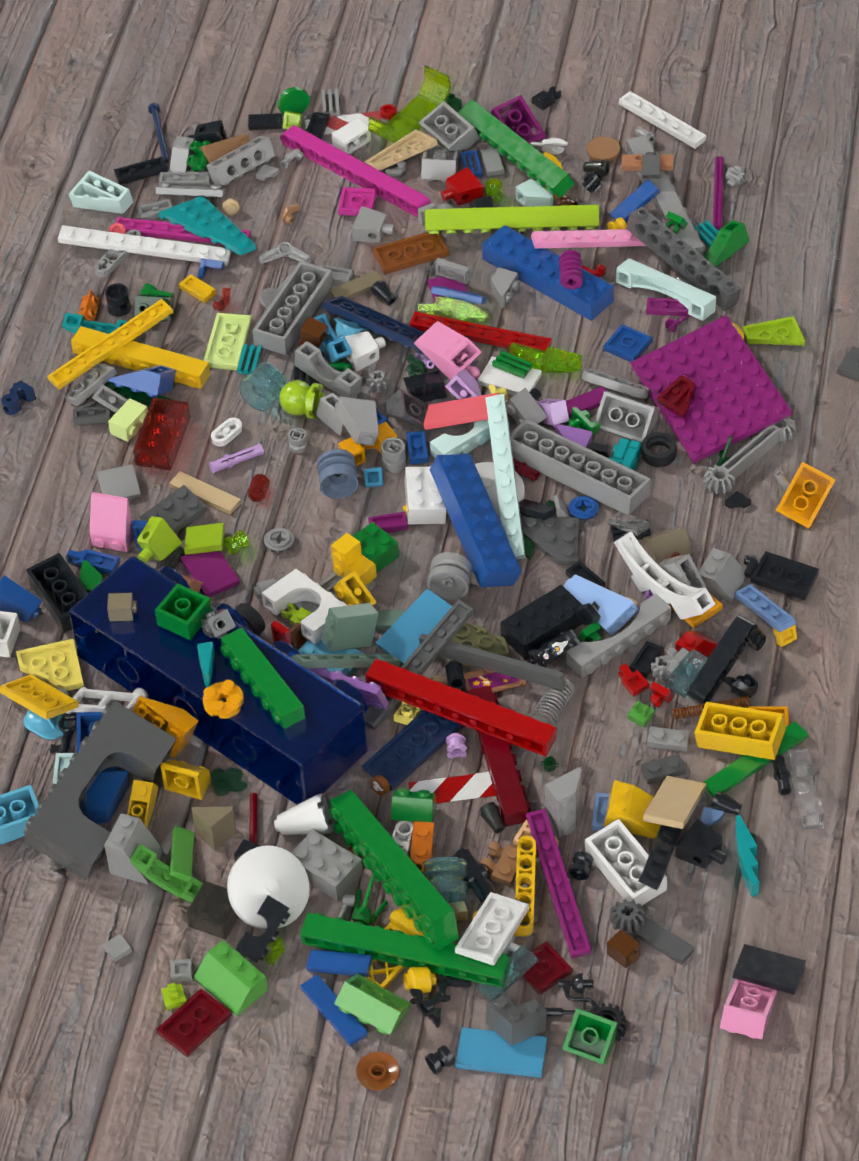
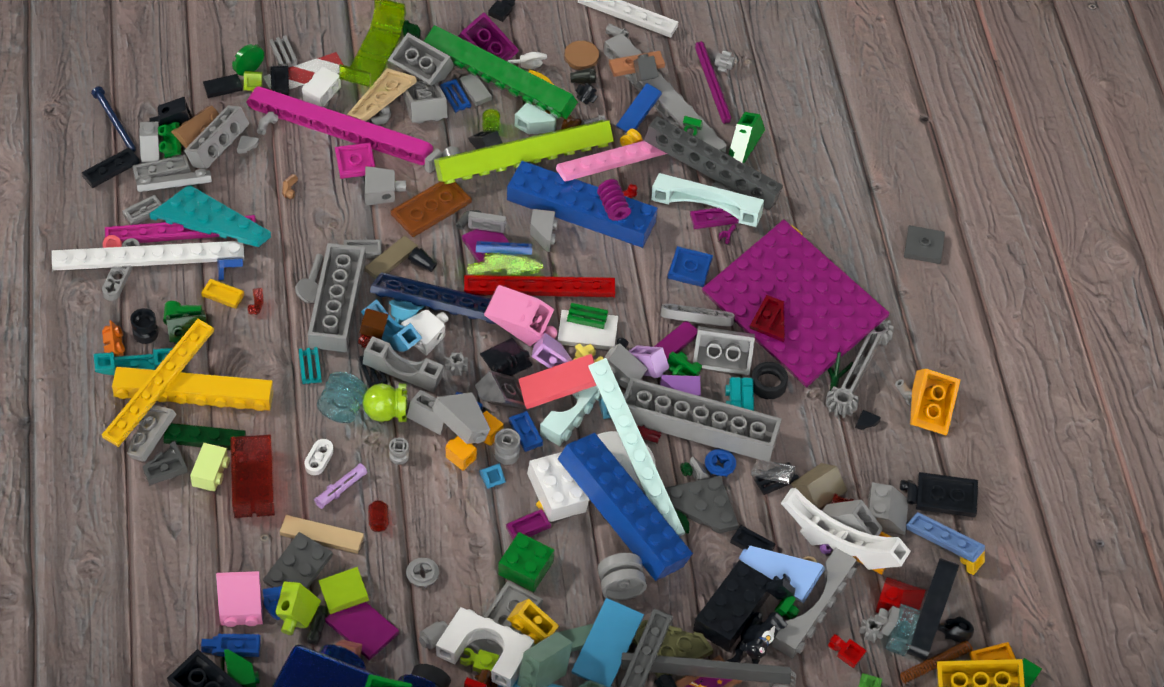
camera: 25 degrees left, 5 degrees up
dark blue leg [1,380,36,415] -> none
light aqua wedge [69,171,133,214] -> none
light grey slope [92,384,128,413] -> none
light grey slope [96,464,141,499] -> none
slope [109,365,176,397] -> none
yellowish green tile [204,313,252,370] -> none
tan plate [222,198,239,215] -> none
clear neon green wheel [224,530,250,555] -> none
light grey piece [259,242,311,264] -> none
sand blue wheel [317,449,359,499] -> none
green arm [329,362,352,372] -> none
yellow brick [331,533,377,586] -> none
red tile [380,104,397,120] -> none
clear green tile [405,354,428,376] -> none
lavender arm [414,352,435,369] -> none
red torso [440,167,484,206] -> none
clear neon green slope [509,343,582,373] -> none
black tile [519,499,556,520] -> none
black tile [589,442,610,458] -> none
black tile [629,641,664,679] -> none
red tile [650,681,674,708] -> none
teal tile [693,220,719,248] -> none
lime wing [742,316,805,346] -> none

